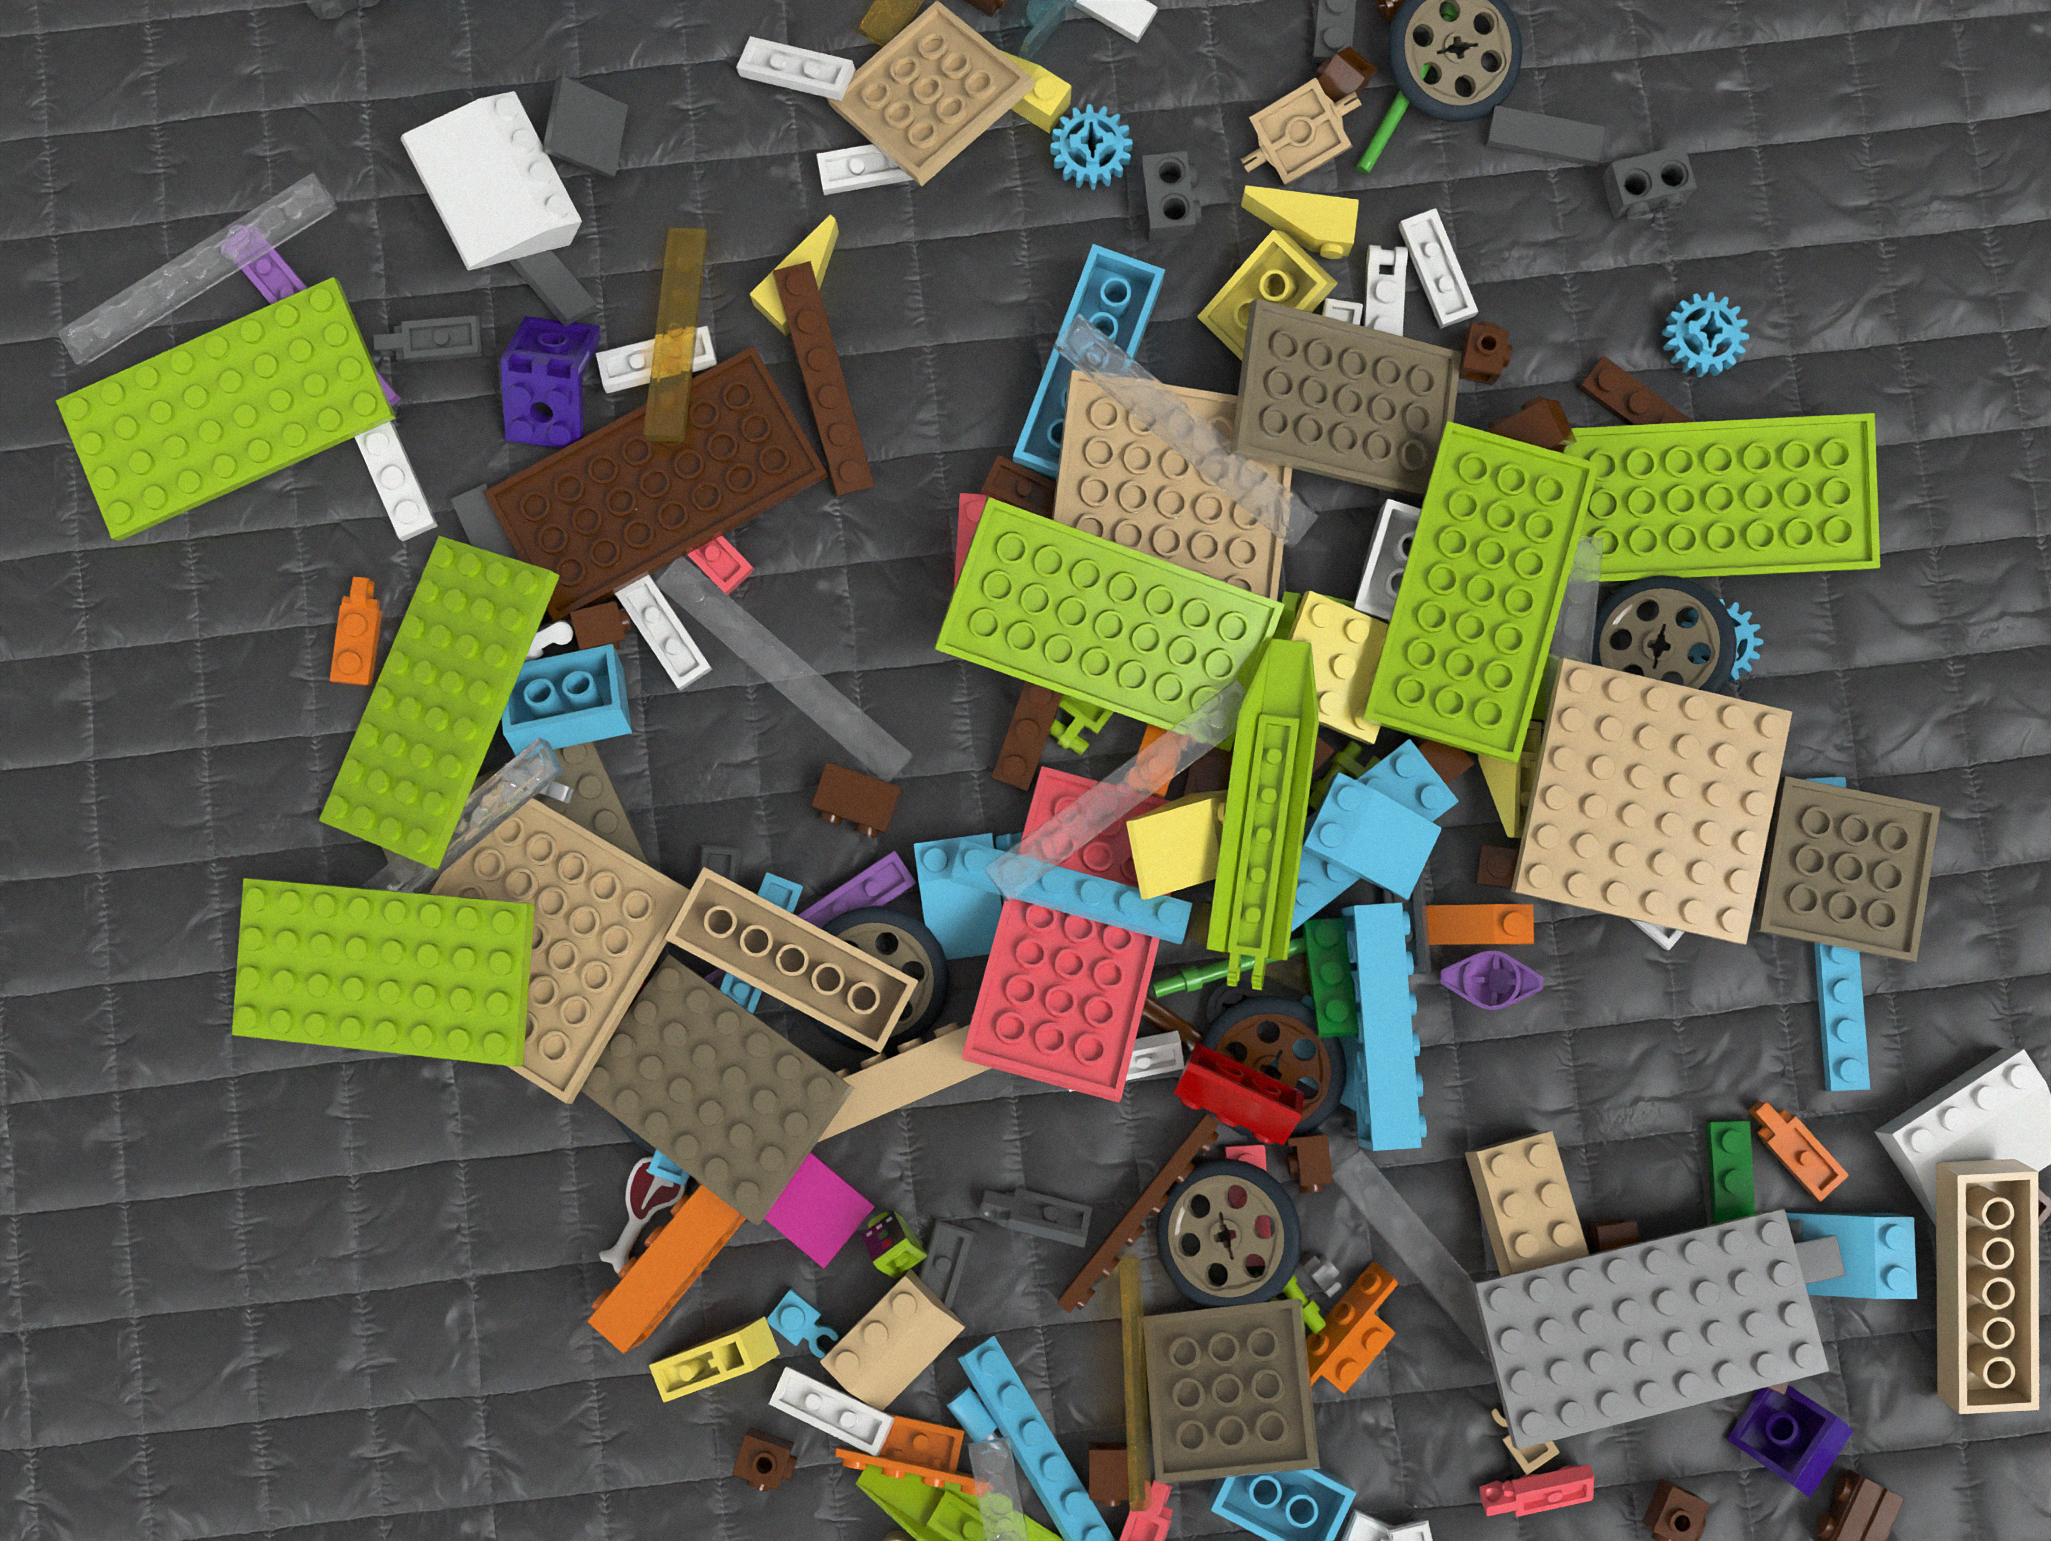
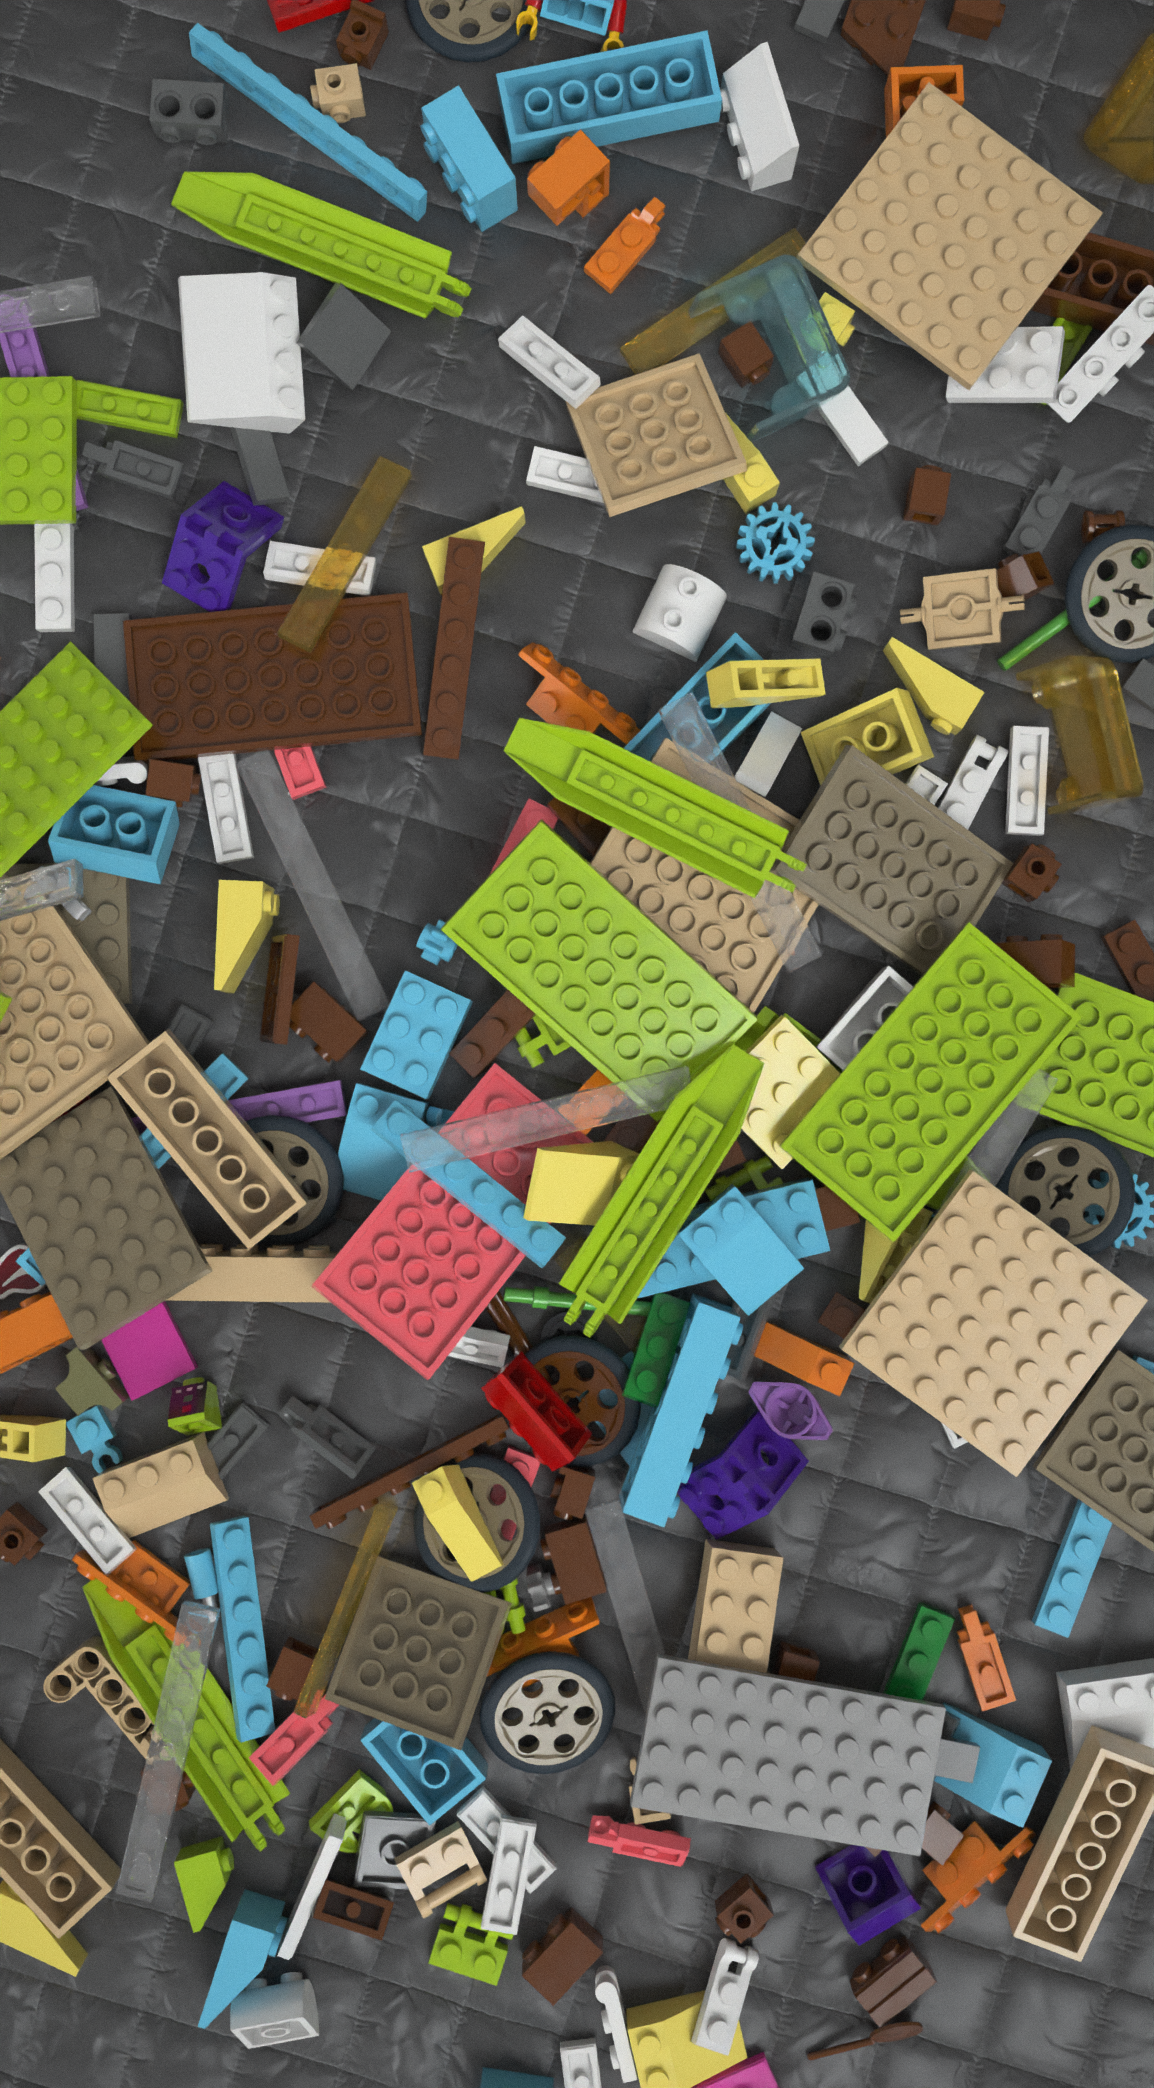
camera: 25 degrees right, 5 degrees up
none -> olive brick [55,1347,130,1416]
none -> lime tile [77,380,184,438]
none -> lime hinge [171,171,472,319]
none -> light yellow slope [214,880,280,993]
none -> reddish brown tile [259,934,300,1045]
none -> medium azure brick [360,971,473,1099]
none -> light yellow slope [412,1465,504,1582]
none -> medium azure gear [416,919,458,965]
none -> wedge [480,1651,616,1774]
none -> lime hinge [504,718,807,898]
none -> orange bracket [518,642,641,745]
none -> reddish brown brick [540,1514,607,1605]
none -> white brick [633,564,727,662]
none -> dark purple bracket [677,1409,809,1540]
none -> light yellow slope [706,659,826,708]
none -> white tile [734,711,802,797]
none -> reddish brown brick [903,465,952,526]
none -> orange bracket [921,1821,1036,1933]
none -> brick [922,1801,964,1866]
none -> clear yellow windscreen [1016,656,1144,815]

